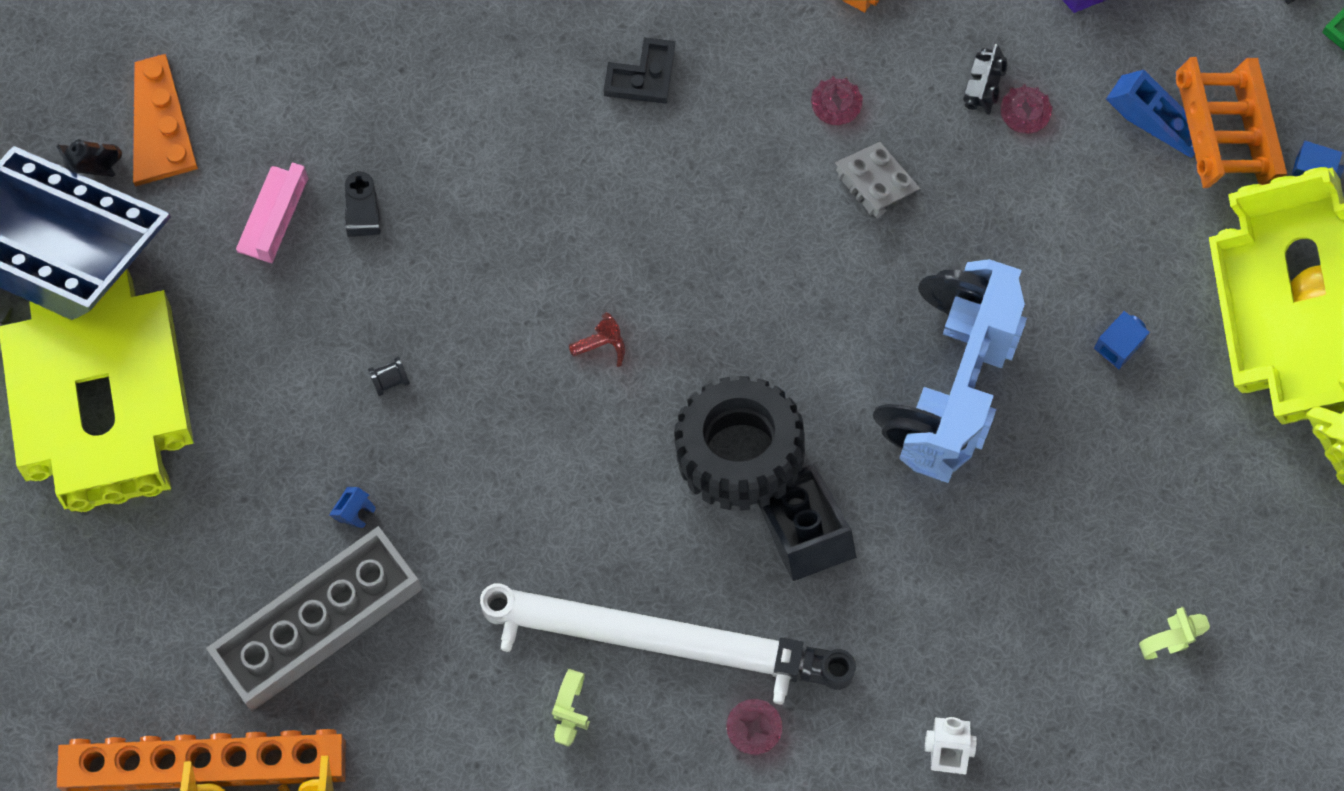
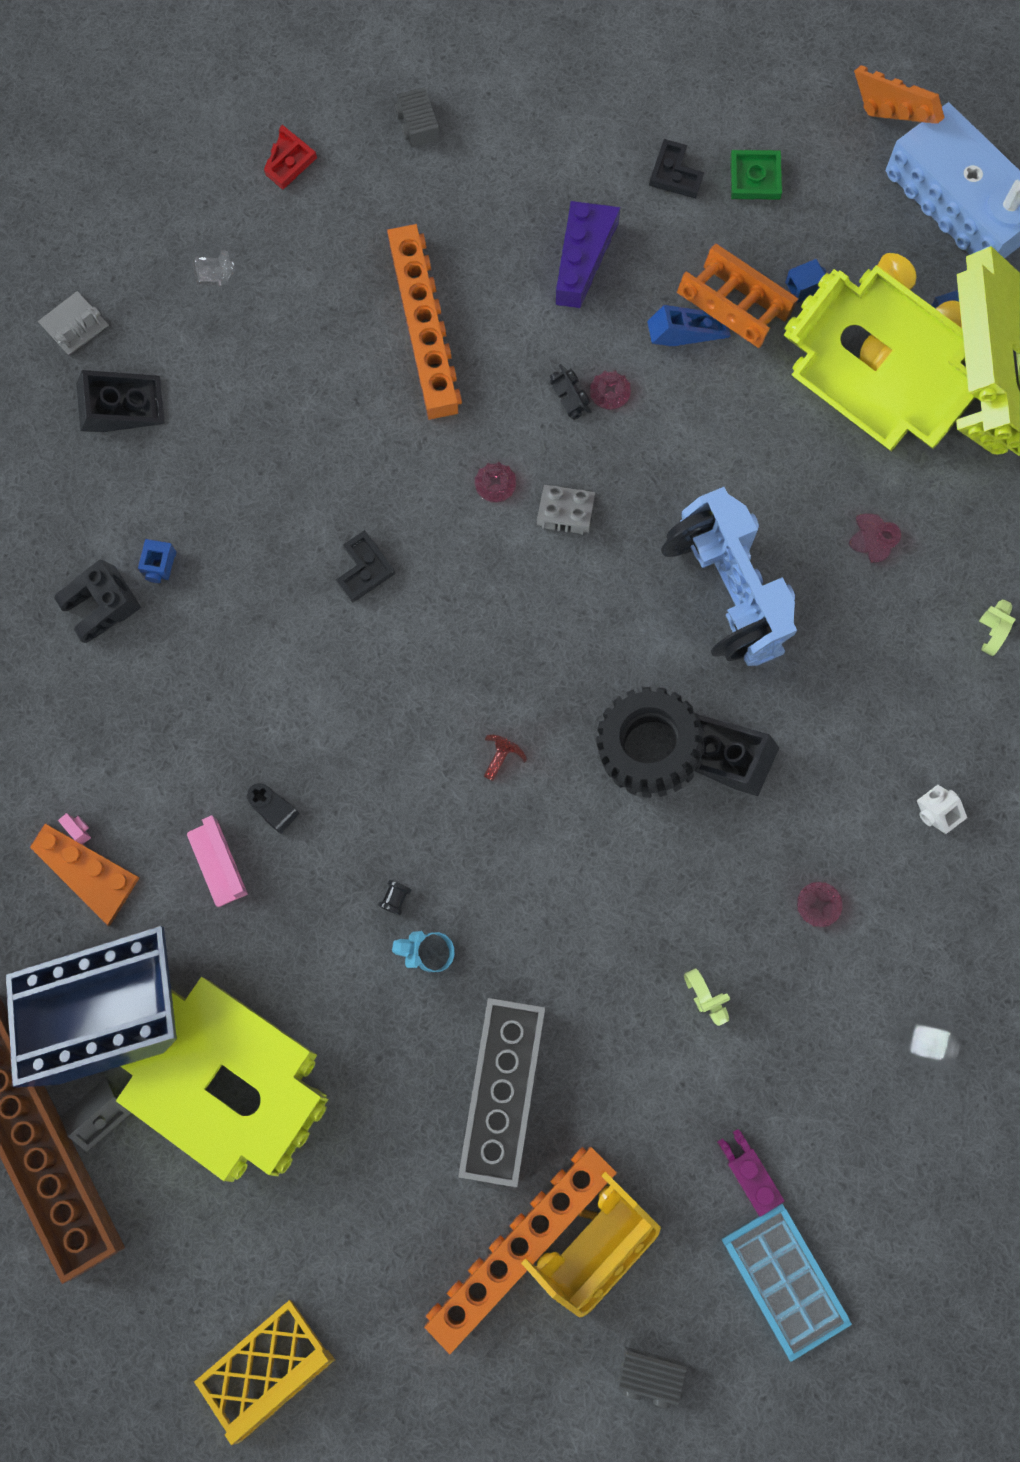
camera: 40 degrees left, 5 degrees up
black hinge [56,139,122,177] -> none
blue tile [329,487,376,528] -> none
white piece [480,584,856,705] -> none
blue brick [1094,311,1150,369] -> none
none -> bright pink plate [58,813,91,845]
none -> medium azure piece [392,931,455,972]
none -> clear pink plate [848,514,901,563]

